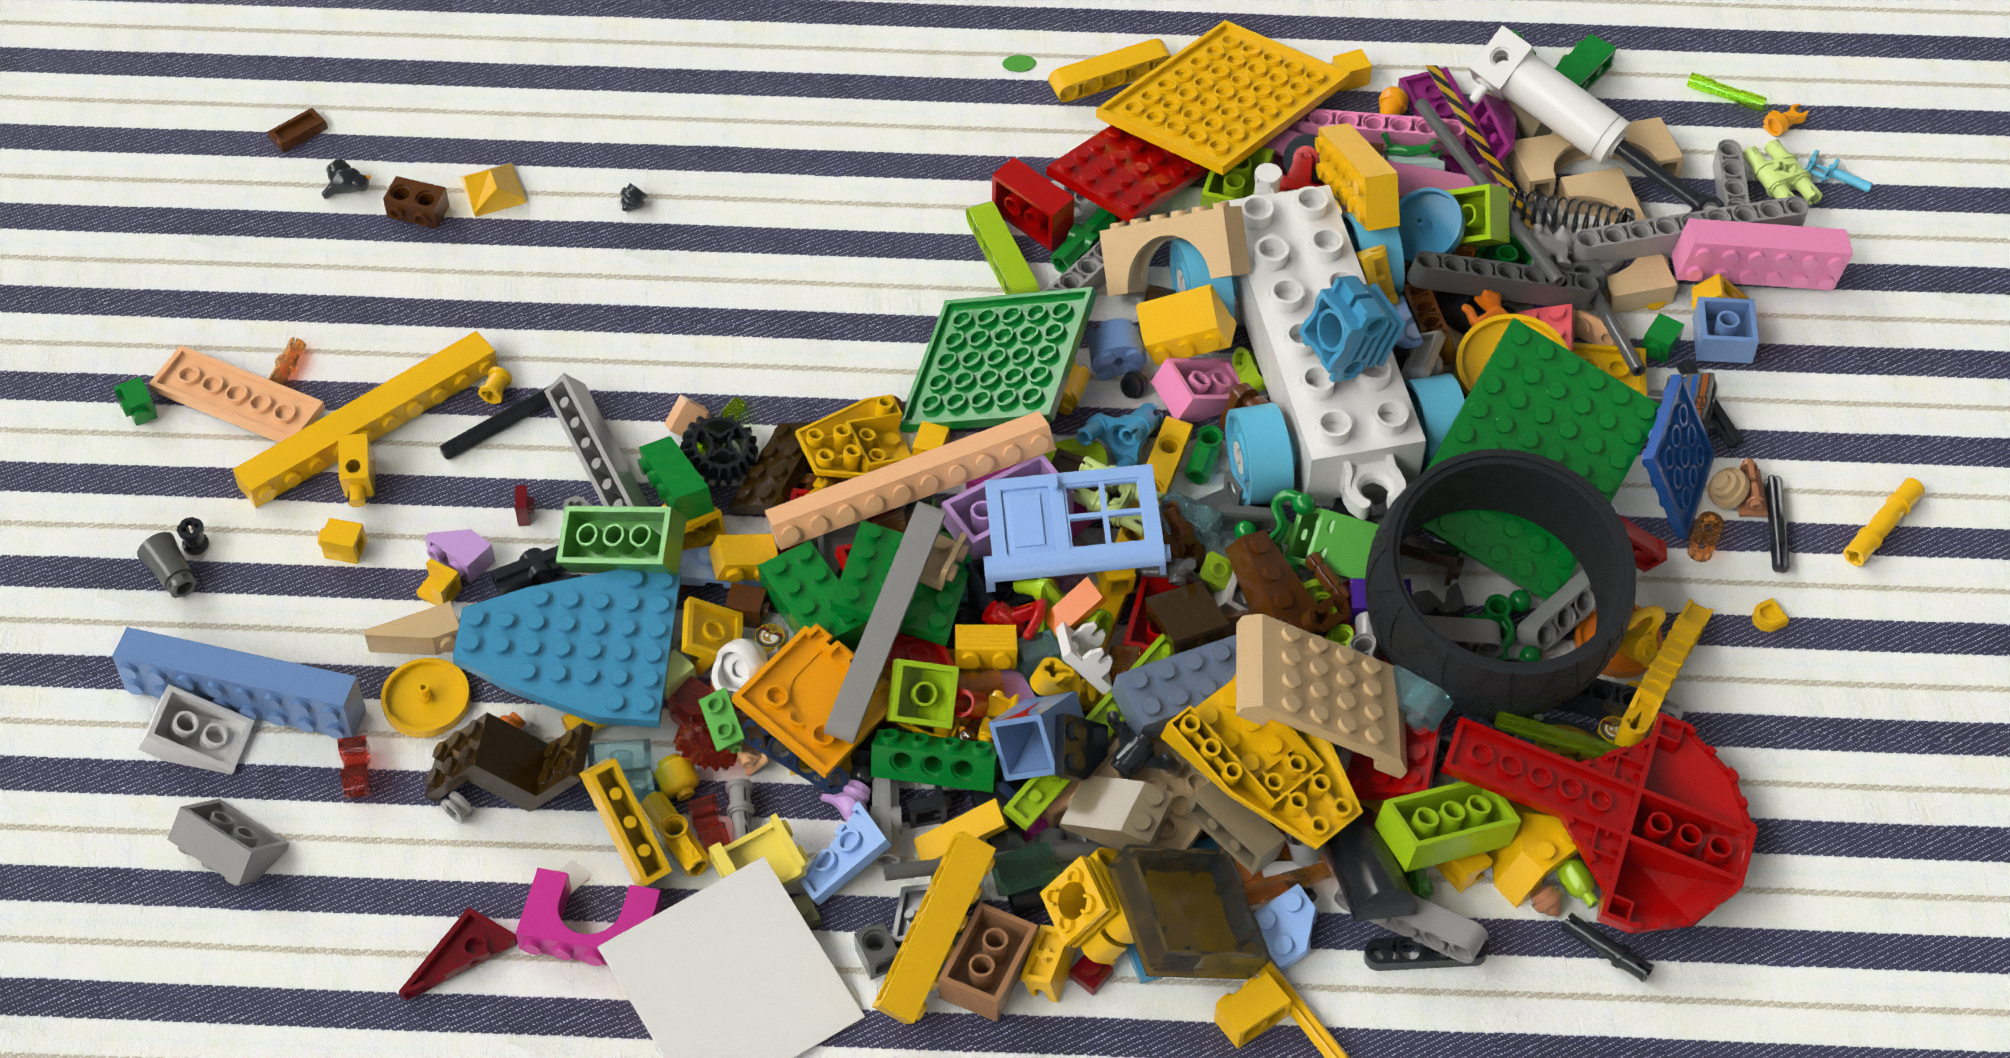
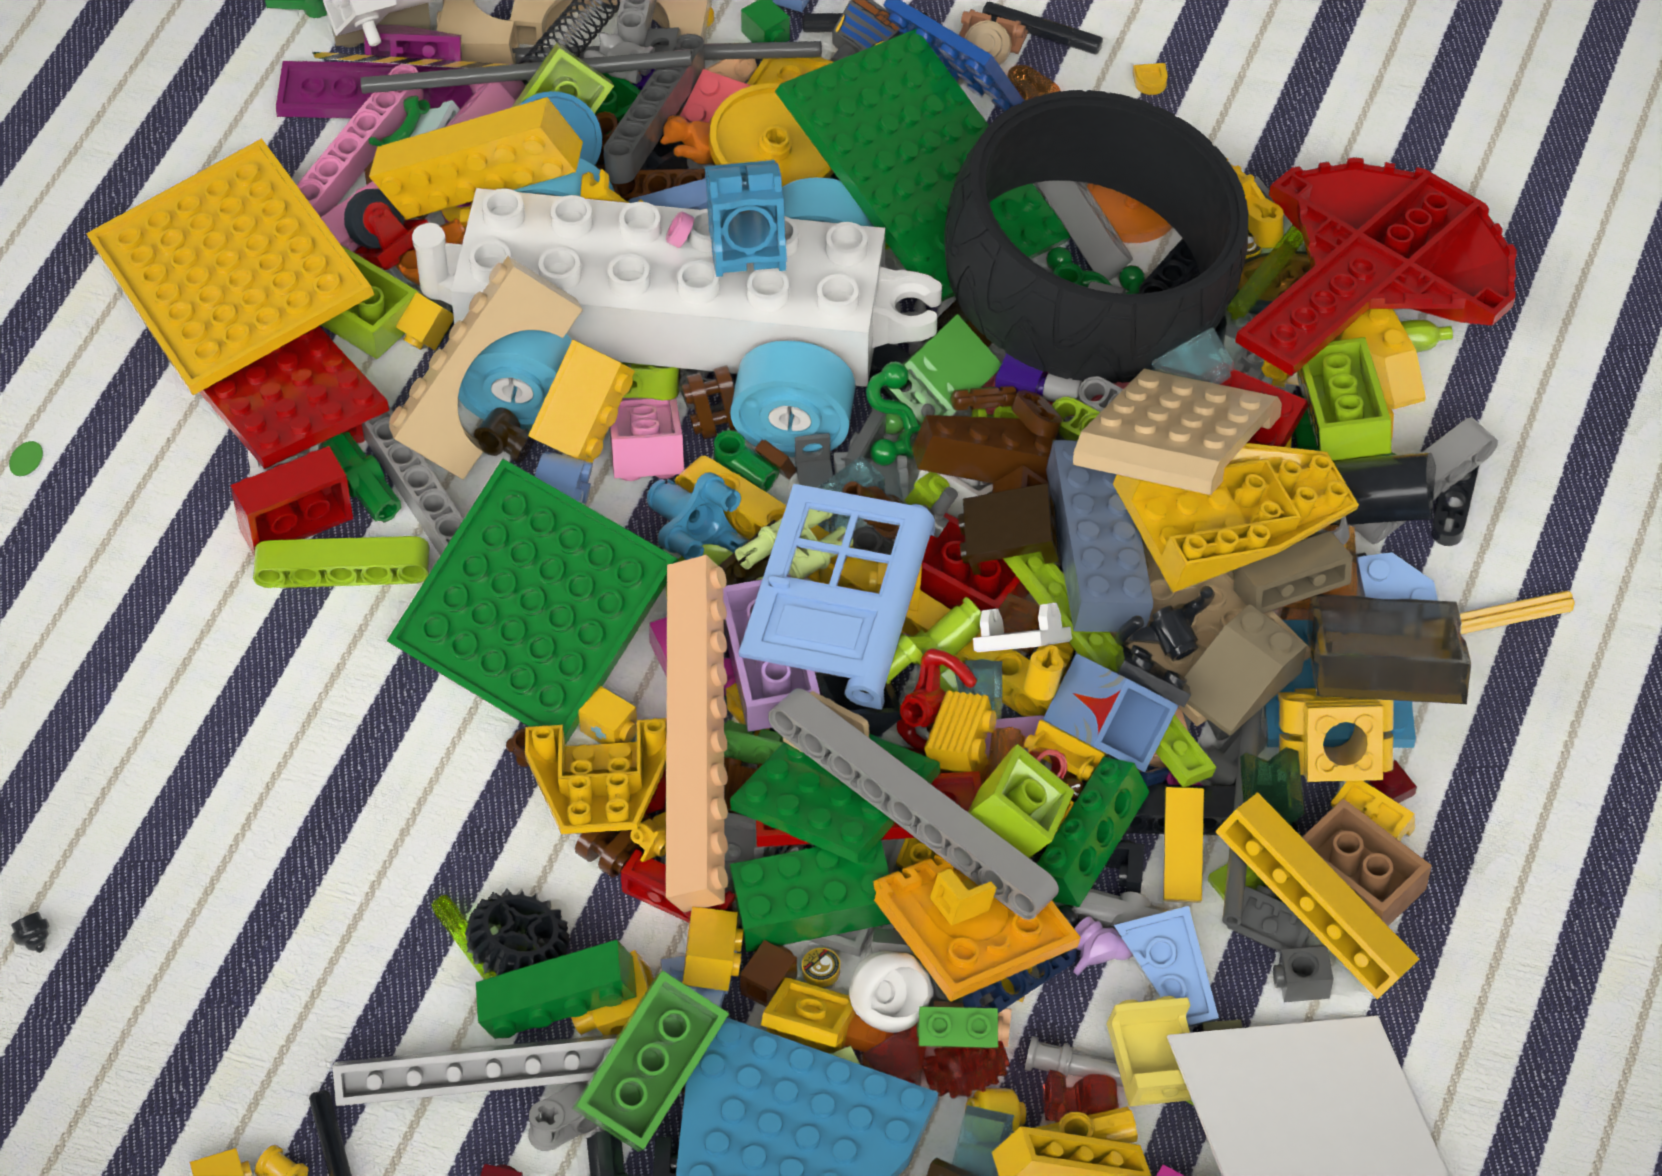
camera: 70 degrees left, 0 degrees up
light nougat panel [665,394,709,437] -> none
dark brown plate [729,422,813,515] -> none
tile [1044,577,1107,636] -> none
yellow beam [1048,38,1172,102] -> none
black plate [1120,371,1149,399] -> none
yellow brick [1214,972,1291,1049] -> none
yellow brick [1332,49,1372,92] -> none
light orange piece [1379,86,1409,115] -> none
nougat plate [1530,883,1562,917] -> none
black pin [1561,912,1654,983] -> none
none -> reddish brown tile [755,440,796,480]
none -> yellow panel [930,868,997,926]

